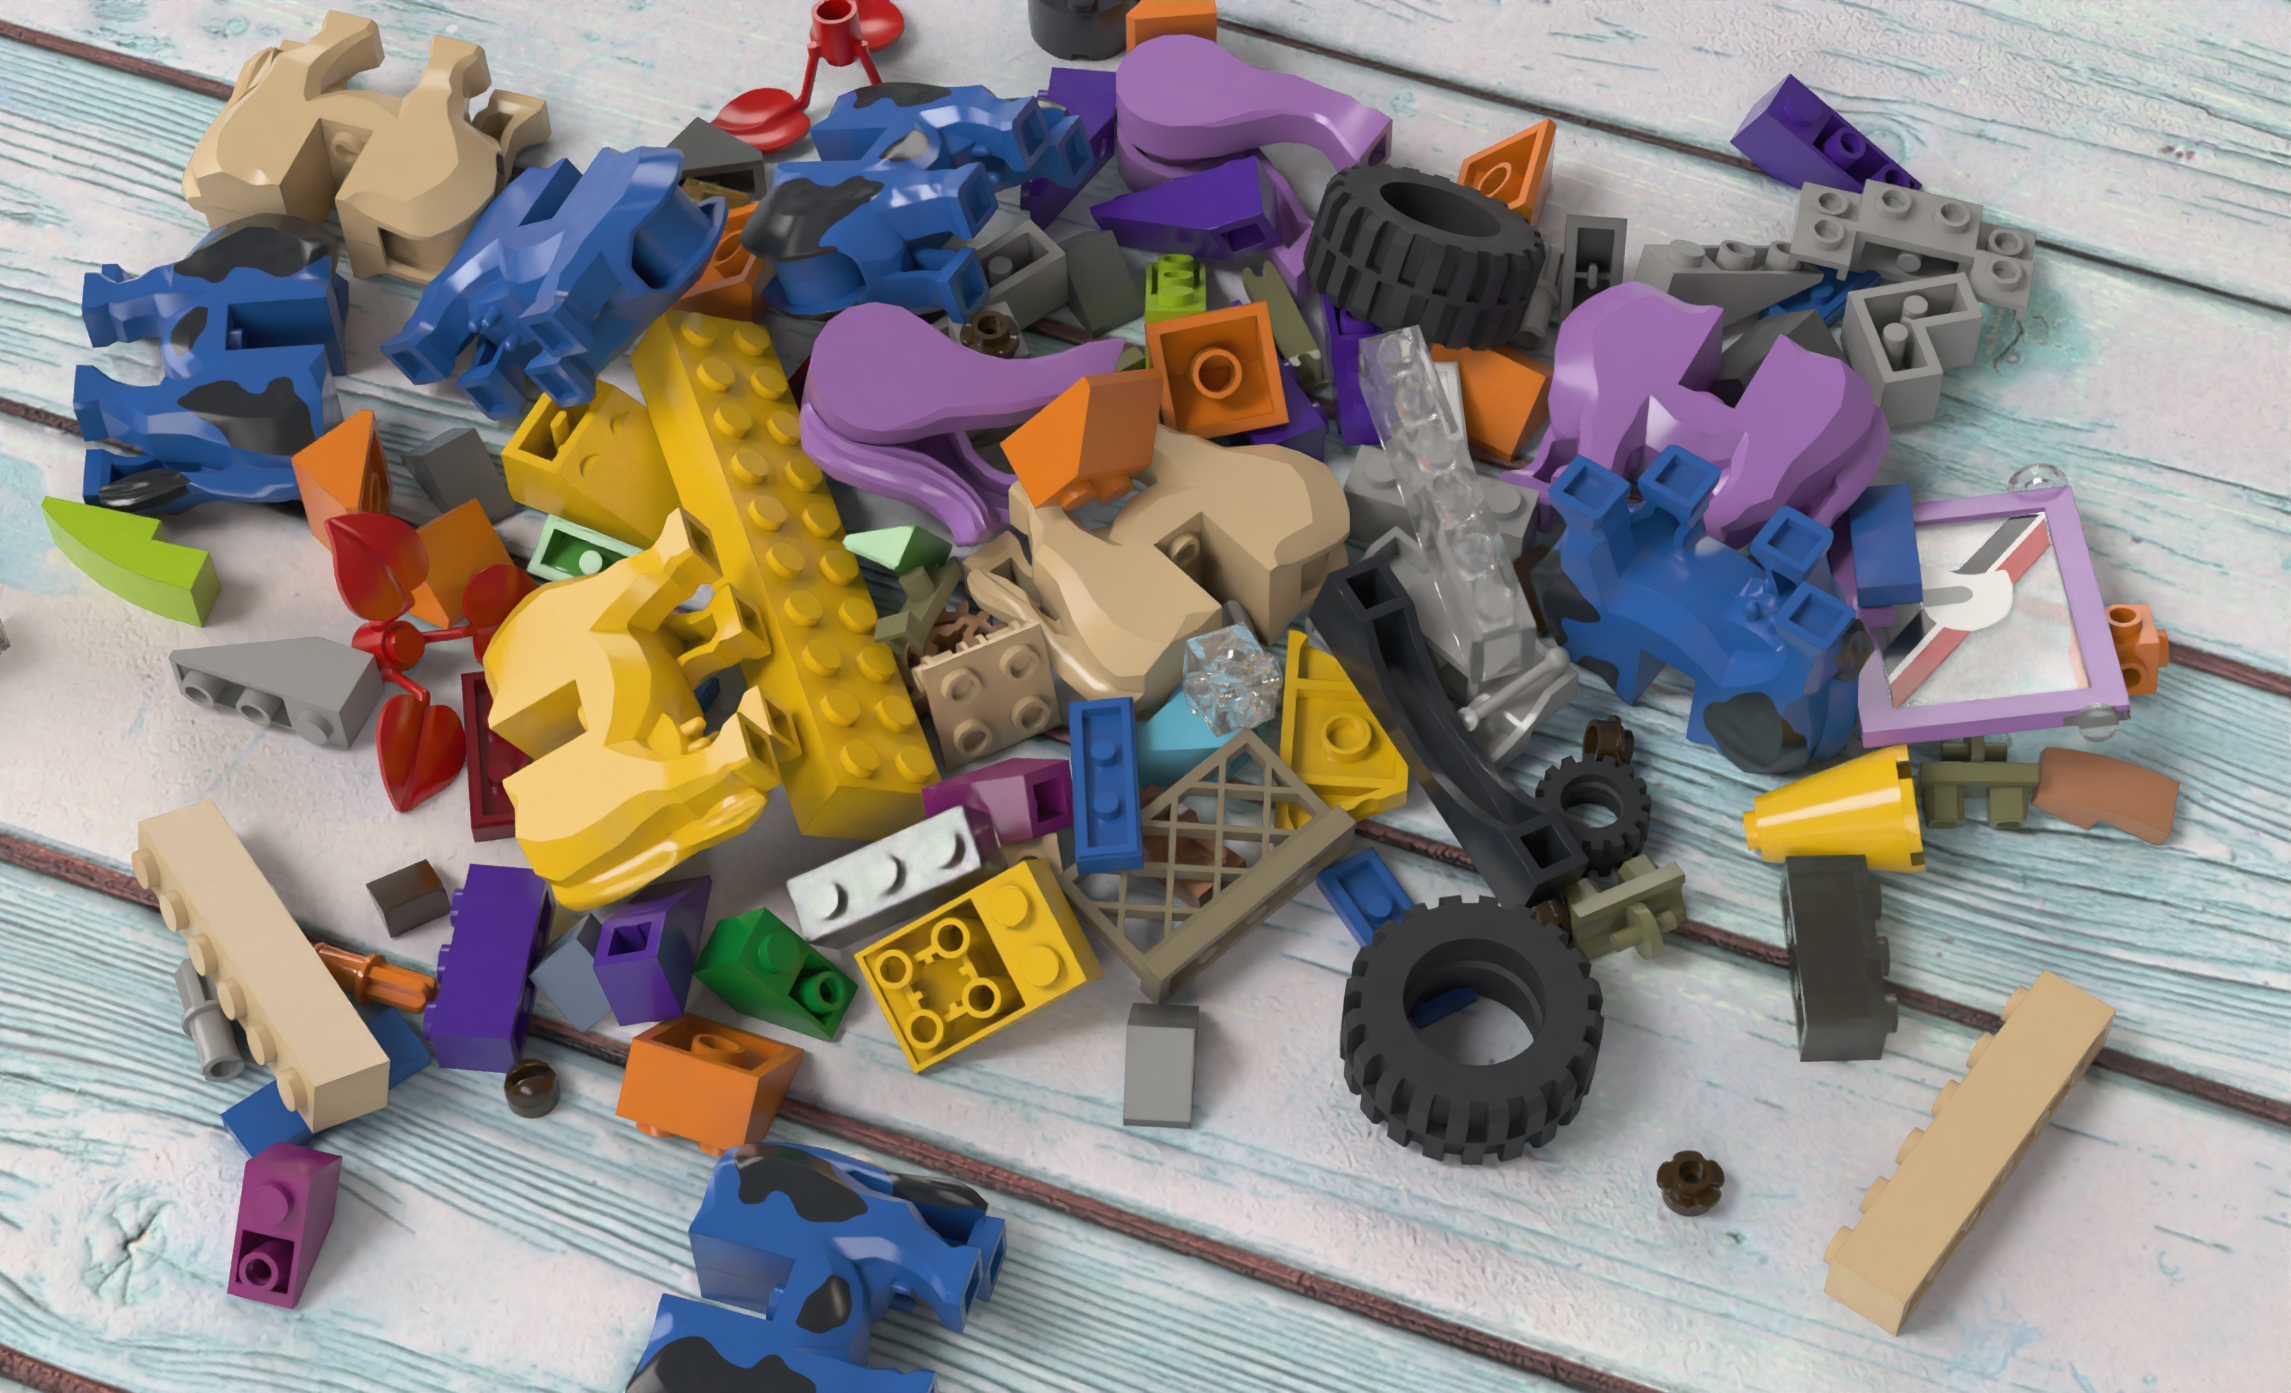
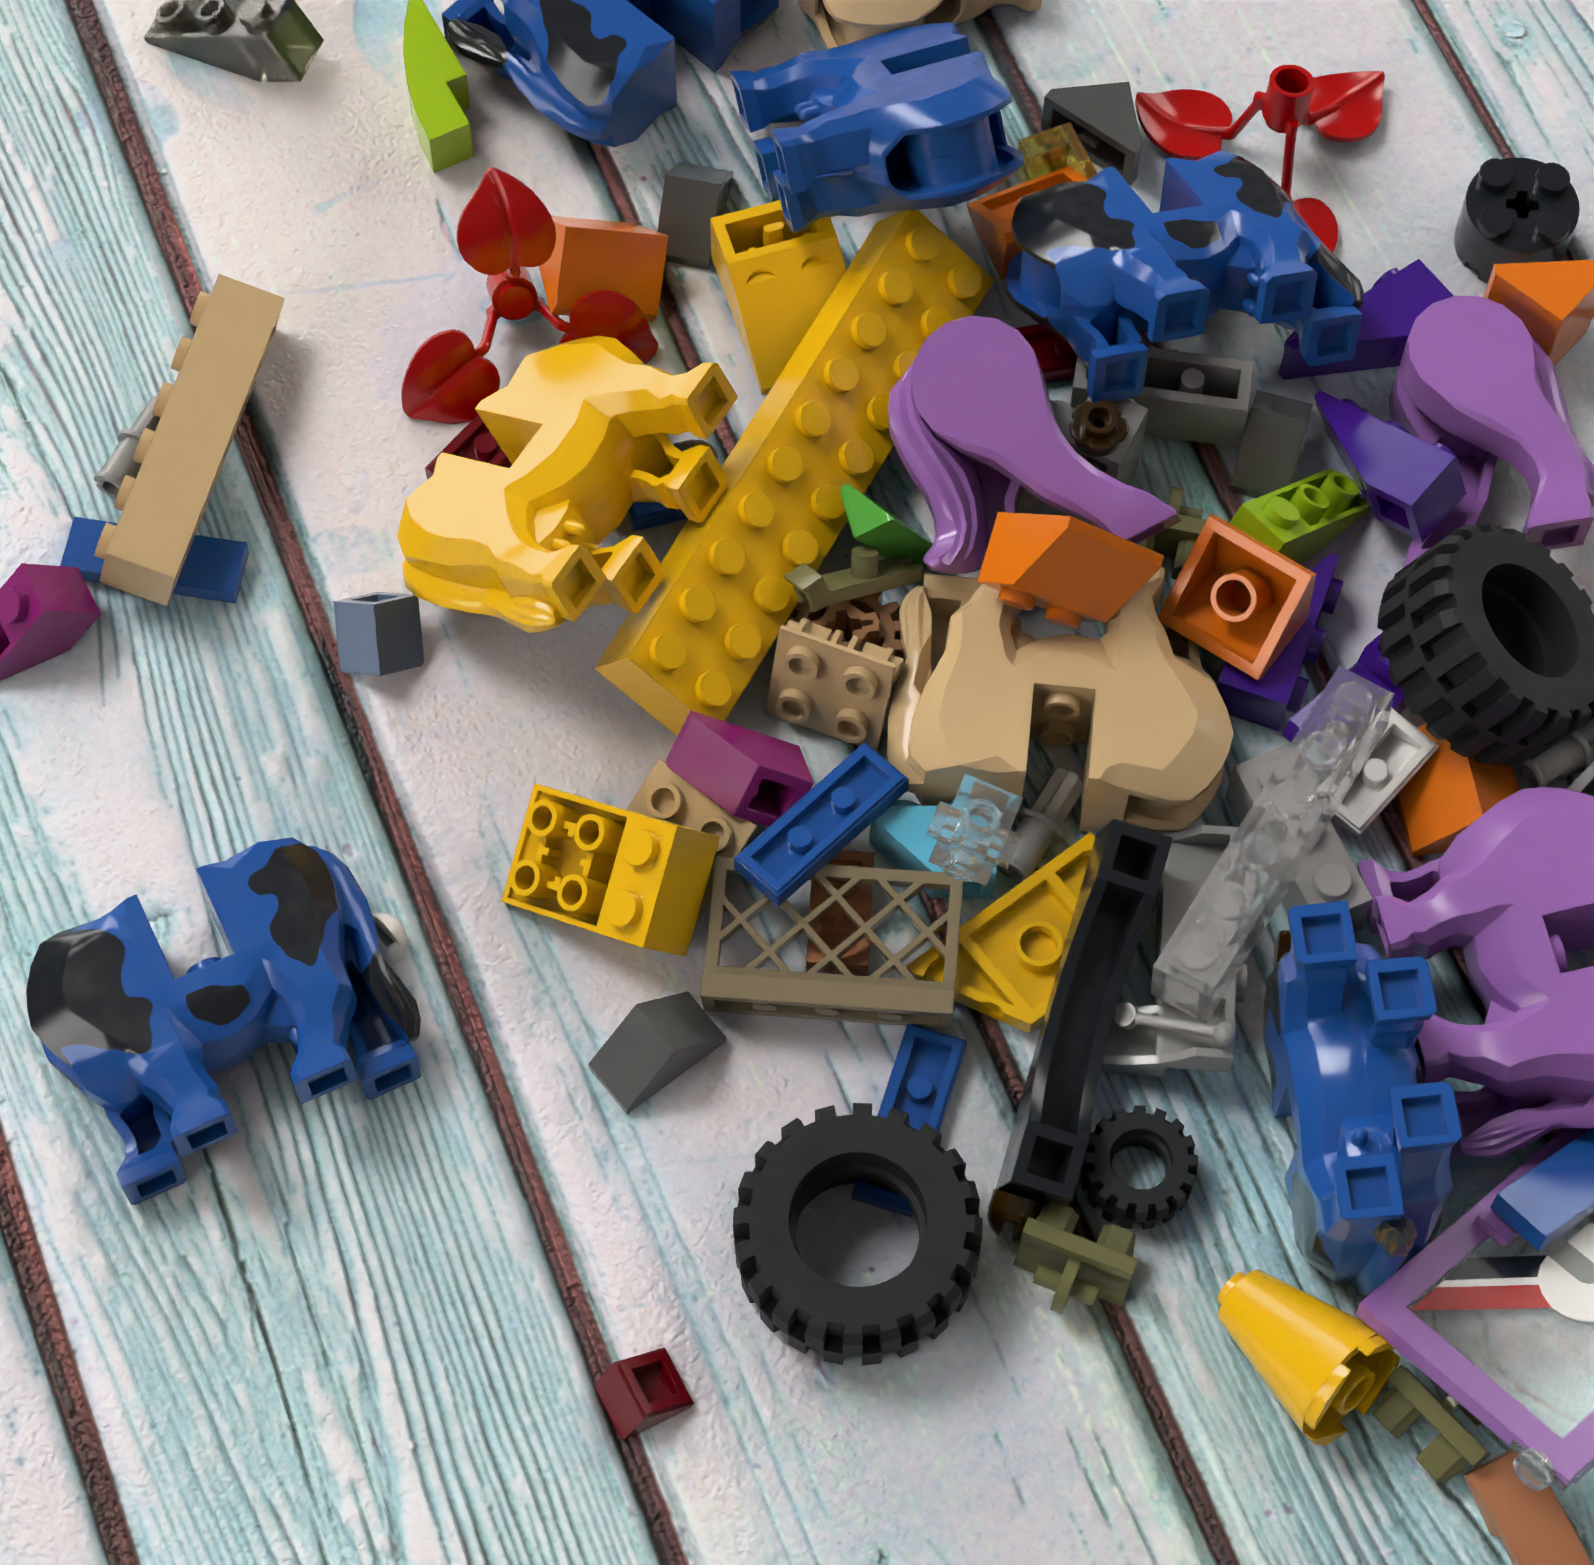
camera: 45 degrees right, 10 degrees up
light grey slope [168,636,384,750] -> none
orange slope [291,410,393,553] -> none
orange axle [313,942,437,1014] -> none
dark brown slope [366,859,451,938] -> none
dark purple brick [423,864,556,1074] -> none
dark brown hinge [504,1058,560,1119] -> none
slope [527,514,646,581] -> none
dark purple slope [592,875,713,1027] -> none
orange slope [615,1012,804,1157] -> none
green slope [693,907,859,1041] -> none
clear smoke brick [786,804,1009,950] -> none
olive piece [1242,261,1329,394] -> none
dark brown plate [1582,715,1634,768] -> none
dark brown plate [1656,1150,1725,1217] -> none
clear smoke brick [1779,854,1898,1062] -> none
none -> dark red slope [595,1347,694,1439]

